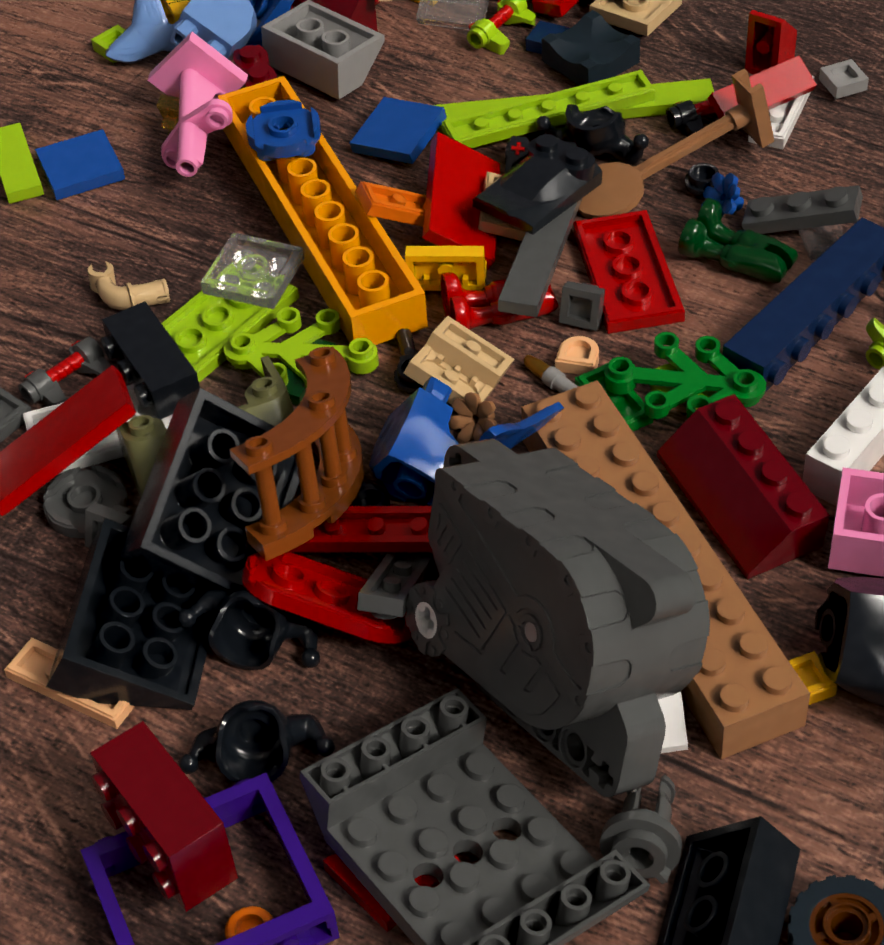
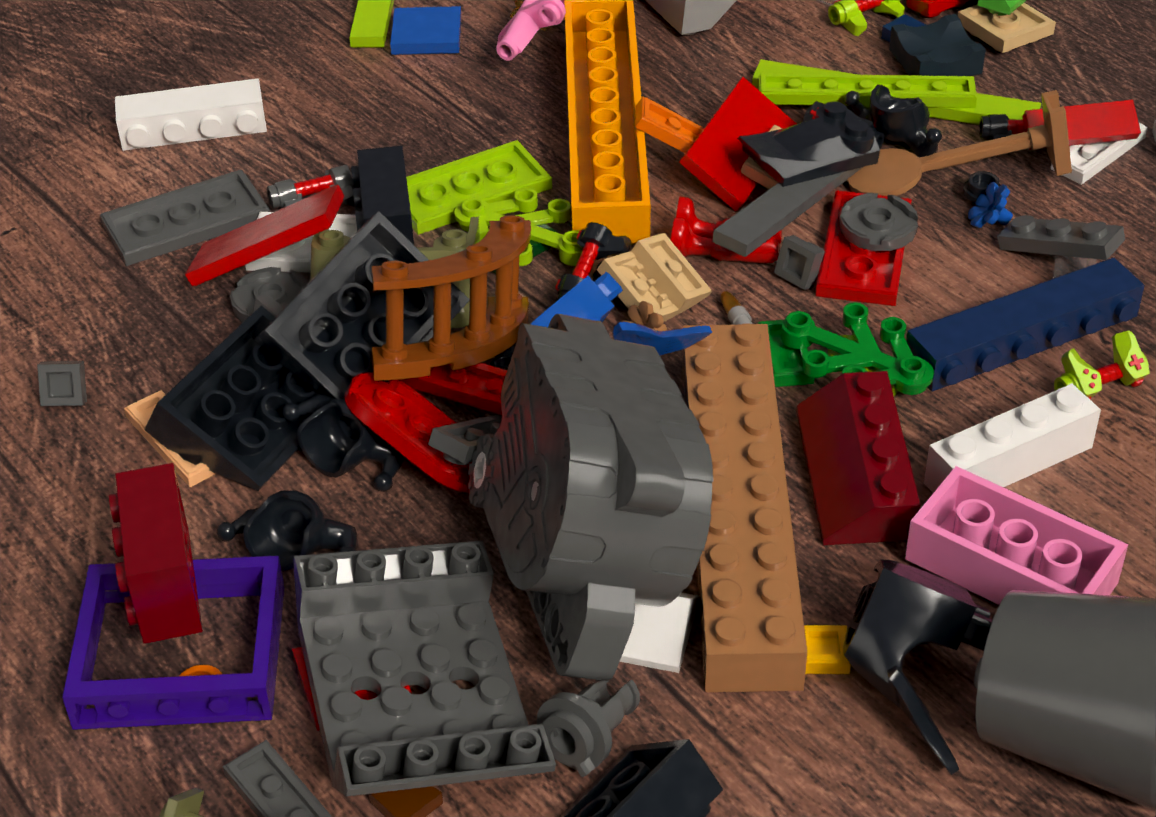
camera: 20 degrees right, 5 degrees down
tan piece [88,261,170,311] -> none
clear plate [201,232,304,309] -> none
blue plate [246,100,321,161] -> none
blue tile [349,97,447,164] -> none
yellow bracket [405,246,487,291] -> none
light nougat tile [555,336,599,375] -> none
dark green piece [678,198,798,283] -> none
red slope [745,10,797,75] -> none
none -> black piece [555,222,629,300]
none -> dark grey tile [839,193,918,251]

